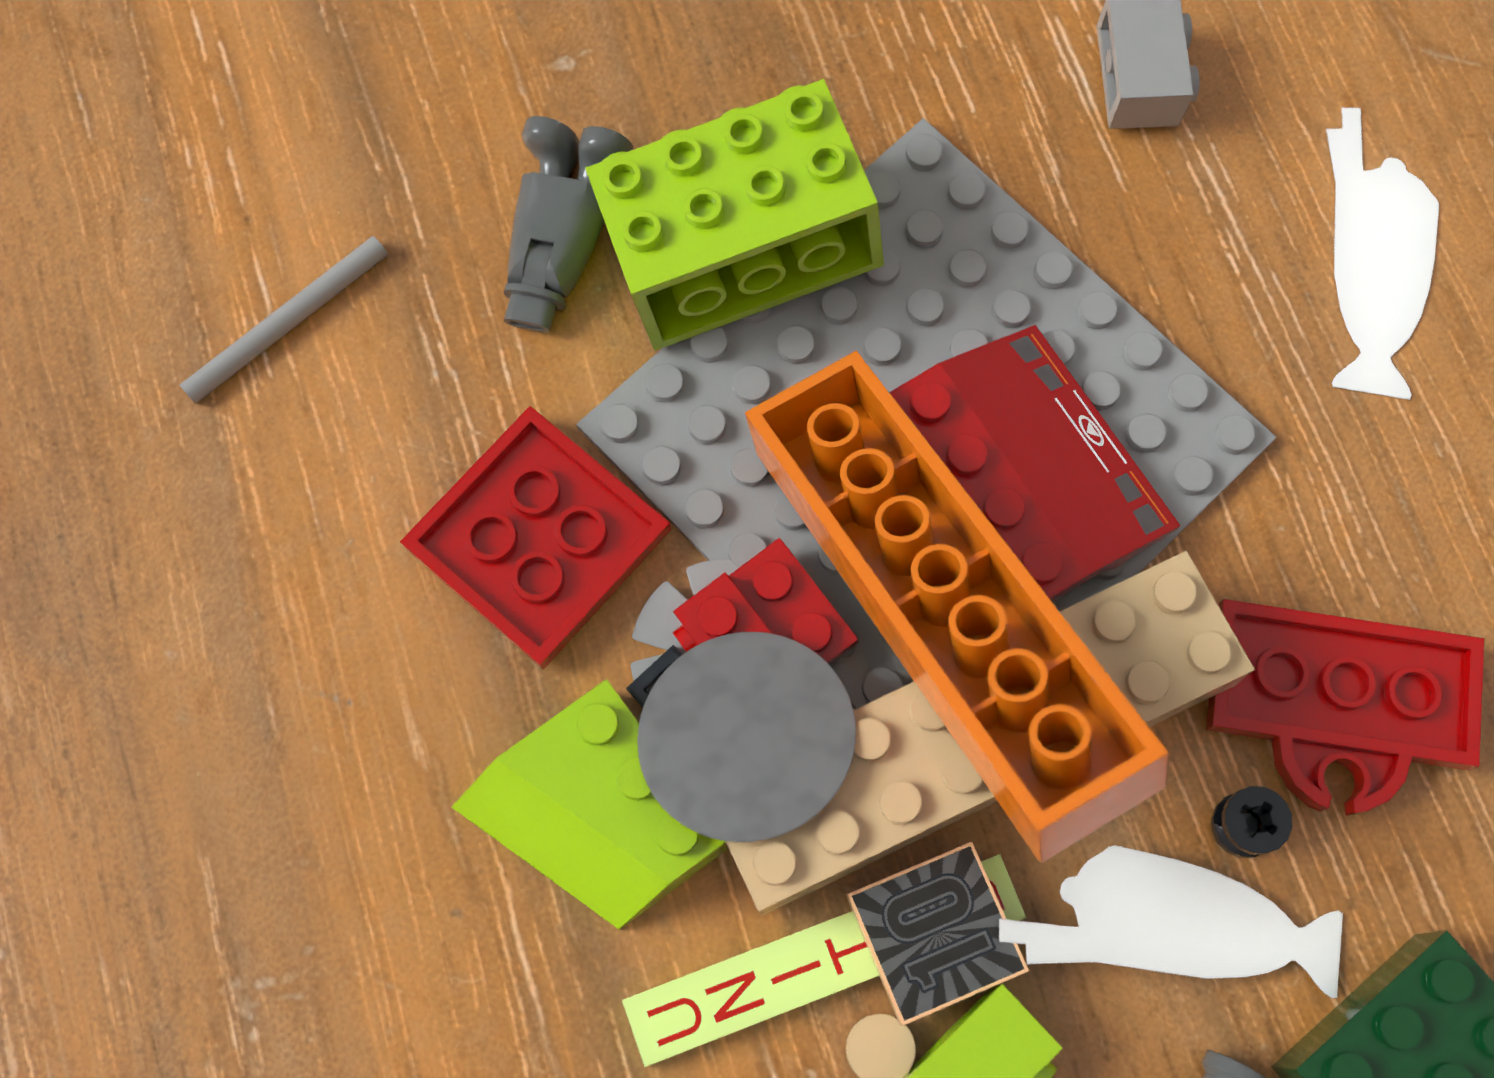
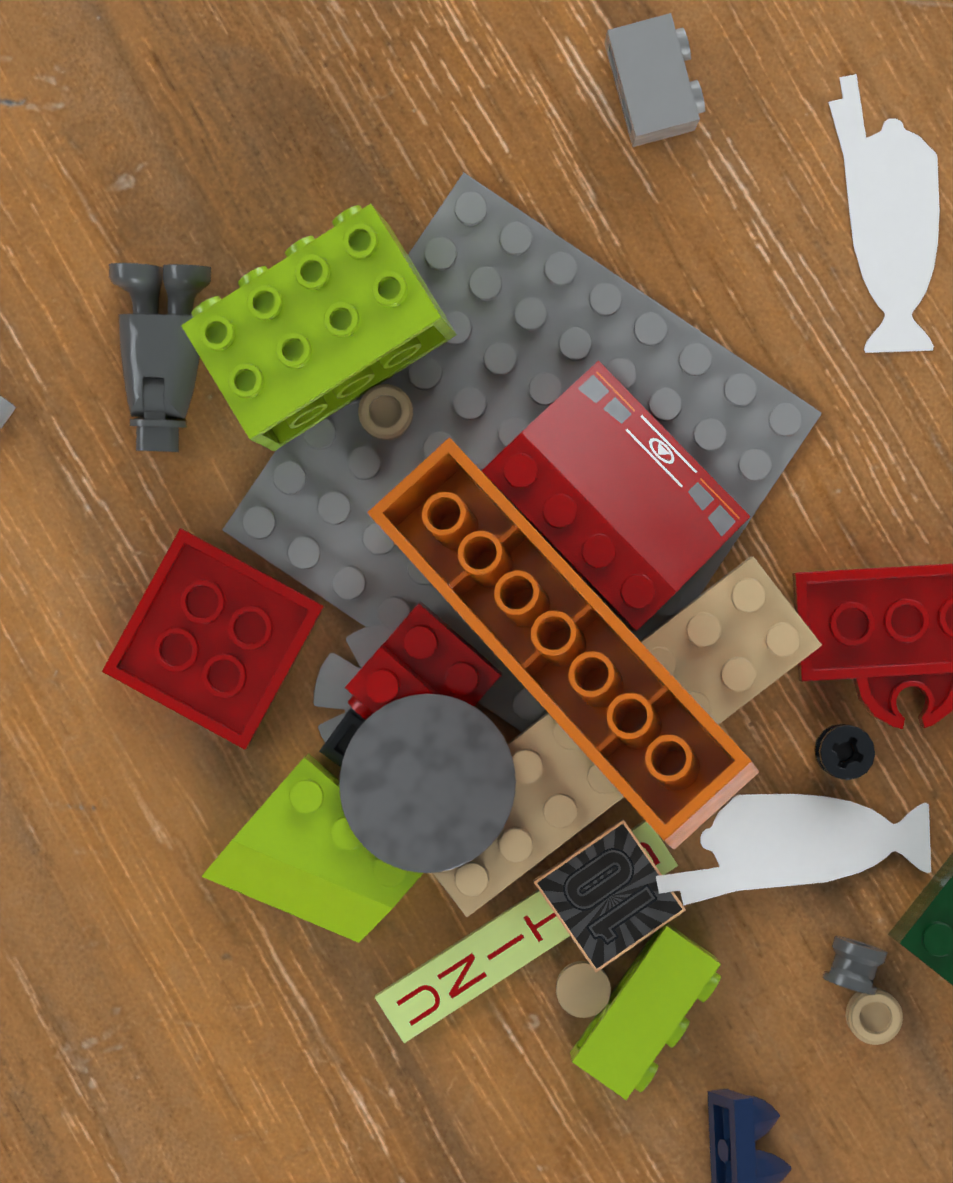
camera: 15 degrees left, 15 degrees up
none -> tan tile [358,384,413,440]

